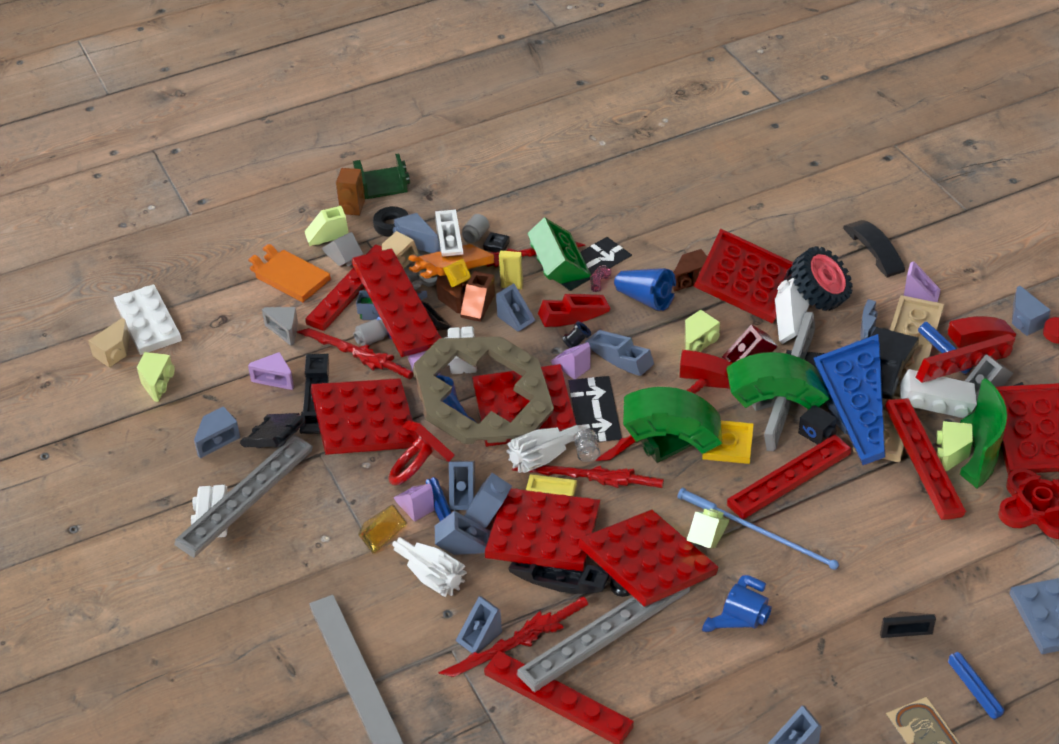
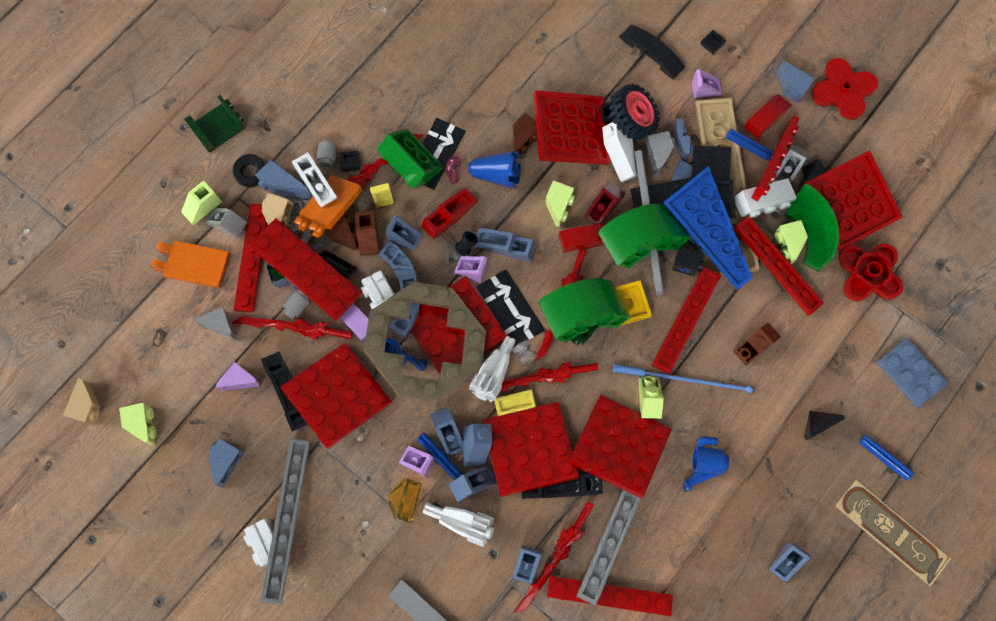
camera: 25 degrees left, 30 degrees up
white plate [114,284,182,355] -> none
black plate [240,413,305,448] -> none
dark orange brick [336,168,365,216] -> none
red tile [388,420,455,486] -> none
yellow tile [443,259,471,287] -> none
none -> sand blue tile [378,240,420,339]
none -> light grey slope [645,131,675,176]
none -> black tile [700,30,726,55]
none -> copper slope [733,323,781,366]

